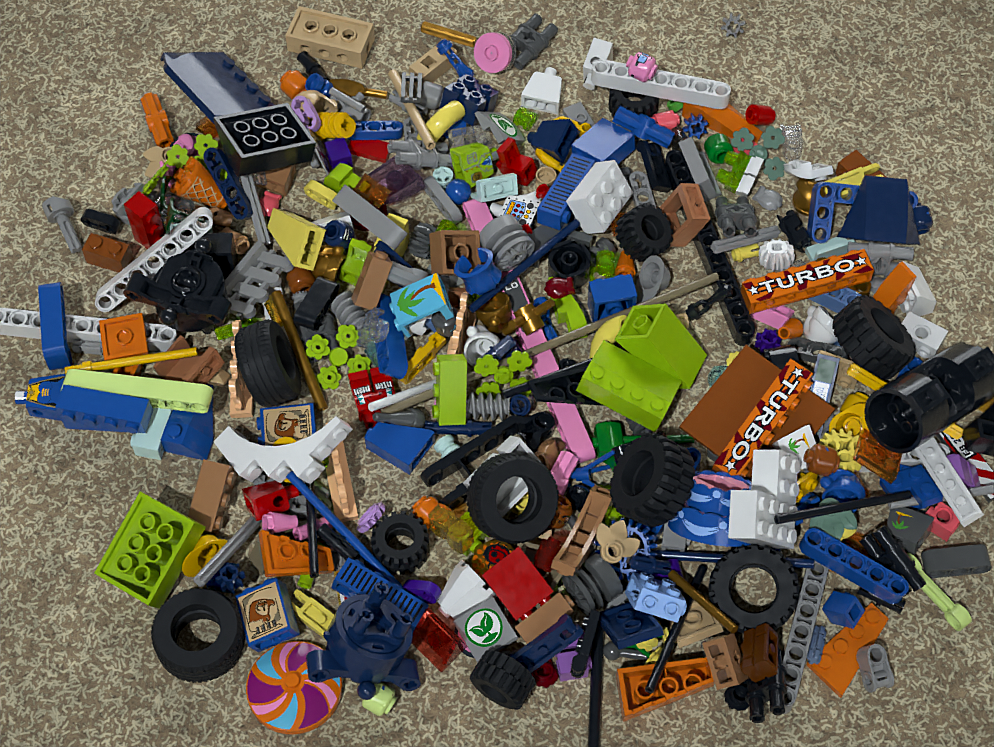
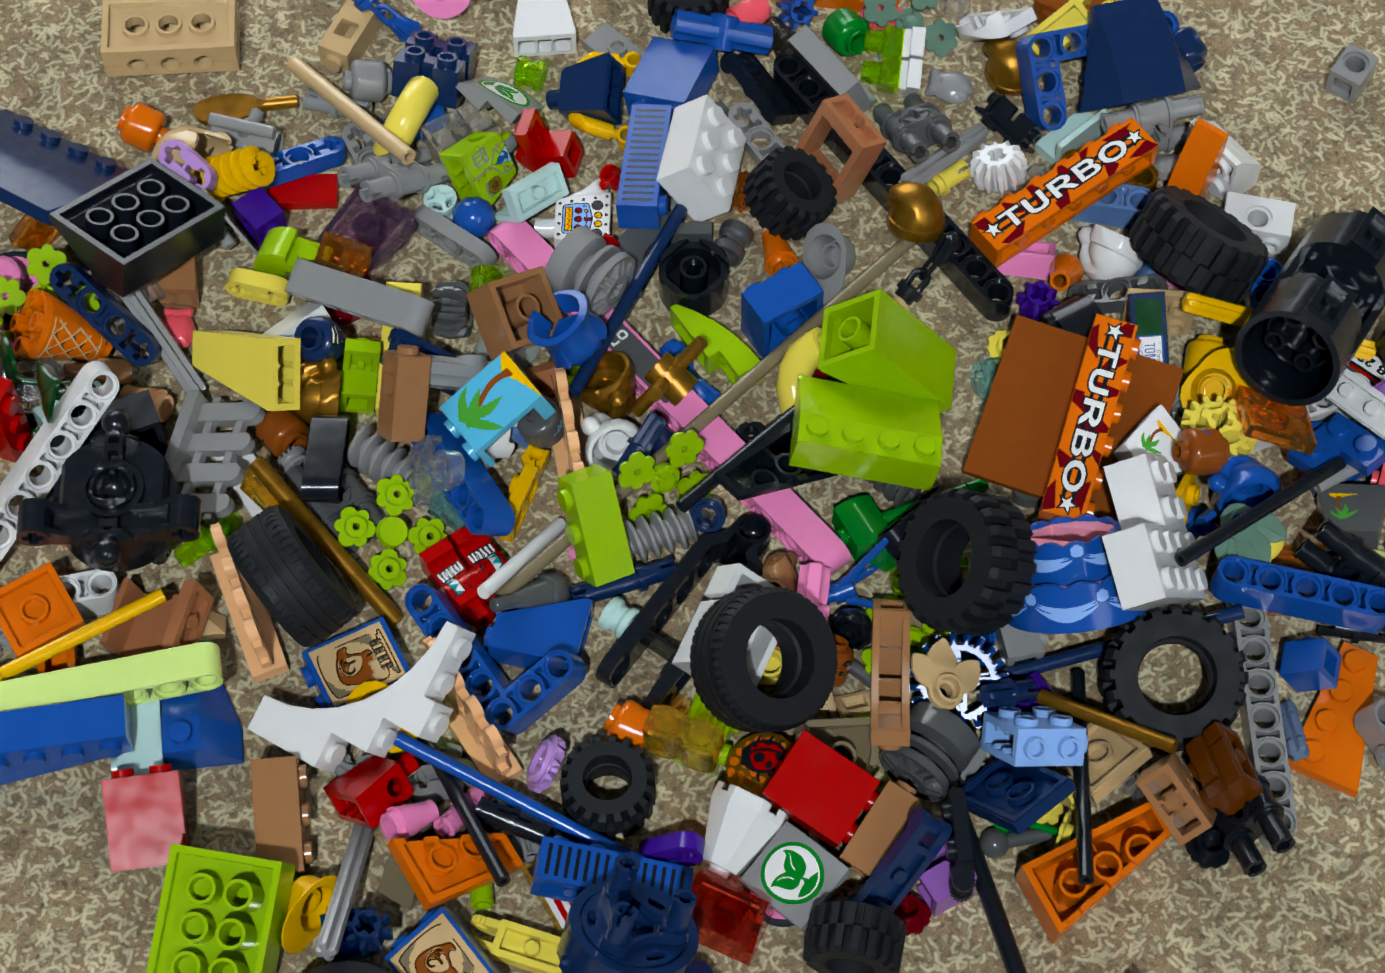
camera: 20 degrees left, 0 degrees up
black pin [297,51,330,81] -> none
blue wheel [305,73,333,97] -> none
tile [401,72,422,103] -> none
clear red brick [534,536,562,573] -> none
tan wheel [535,166,556,189] -> none
dark red animal [544,277,576,299] -> none
clear neon green leg [590,250,615,281] -> none
none -> brick [101,764,191,872]
none -> blue beam [405,584,586,735]
none -> pearl gold piece [887,181,946,244]

